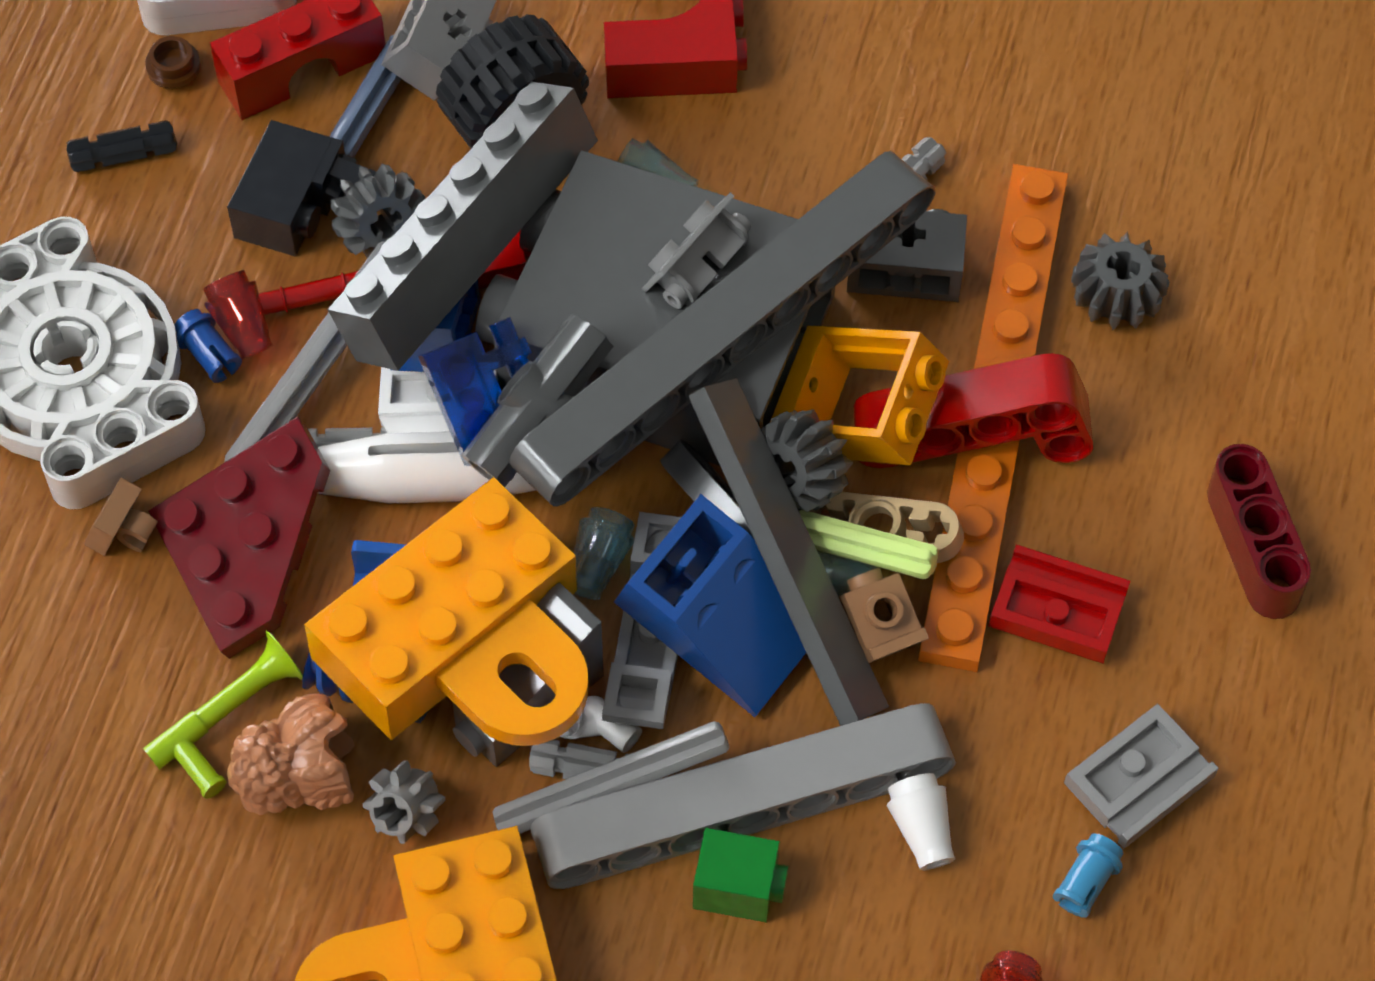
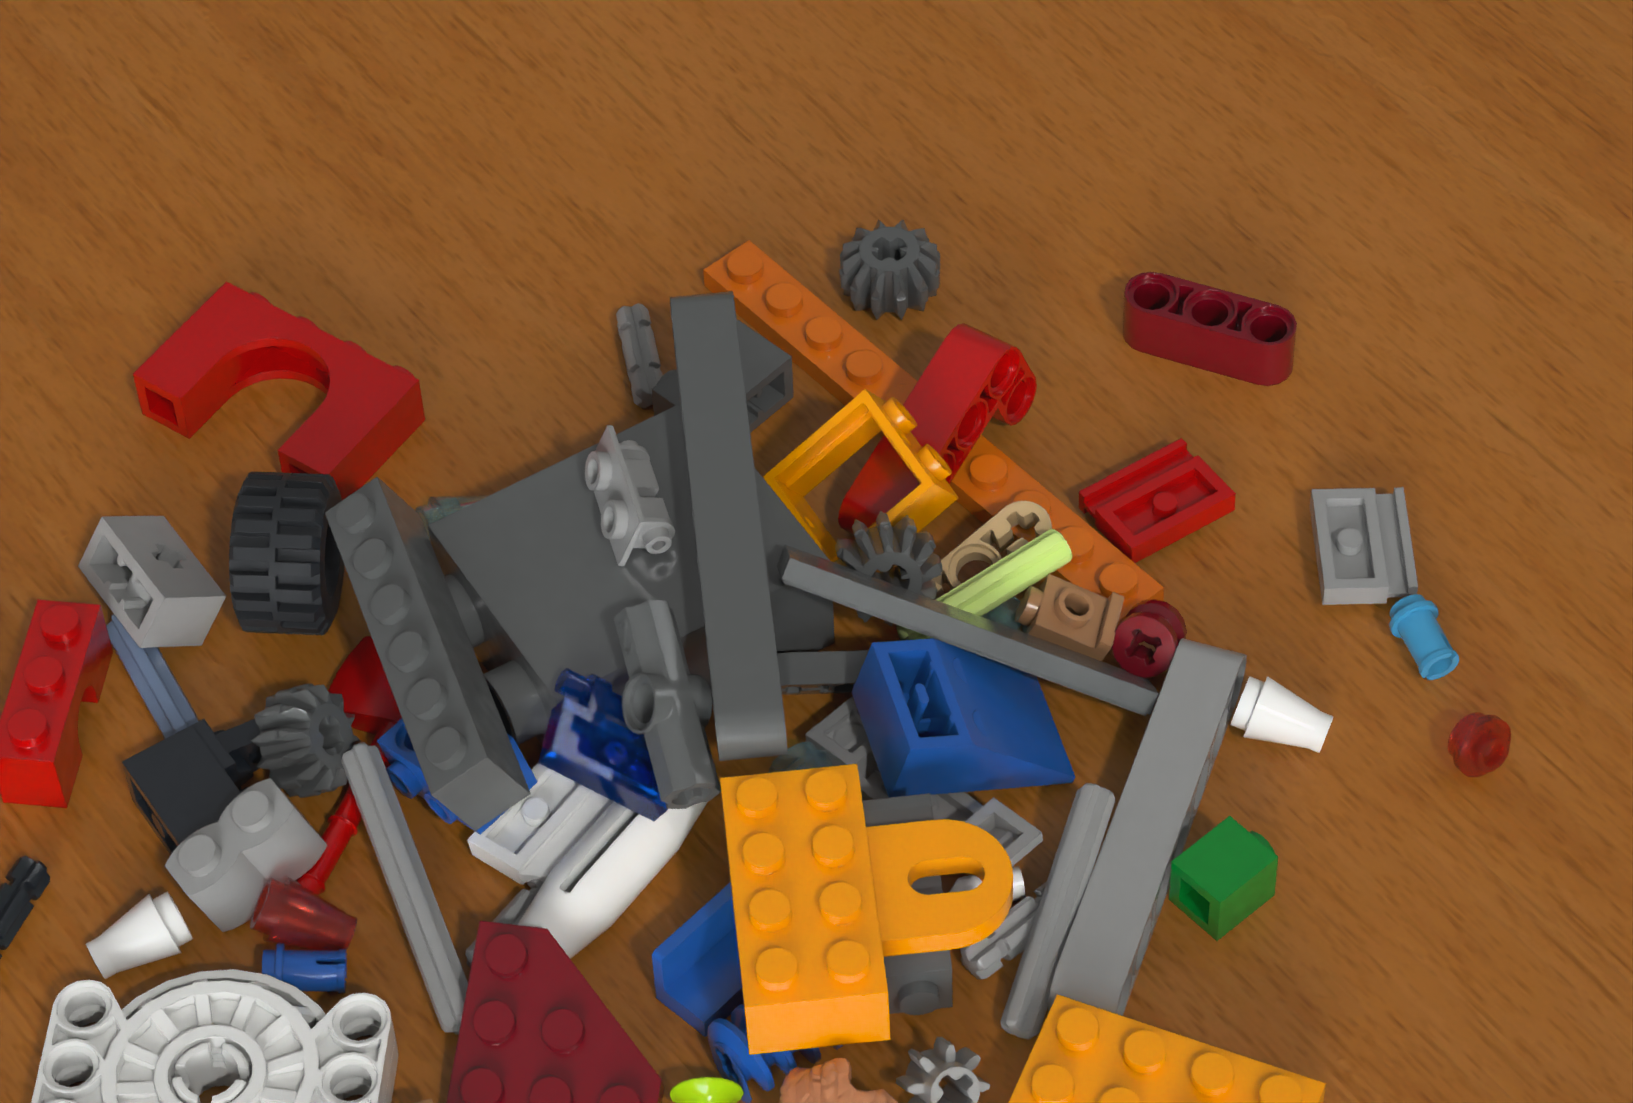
camera: 50 degrees left, 10 degrees down
none -> white cone [86,891,194,979]
none -> light grey brick [165,778,327,932]
none -> dark red wheel [1112,599,1187,678]

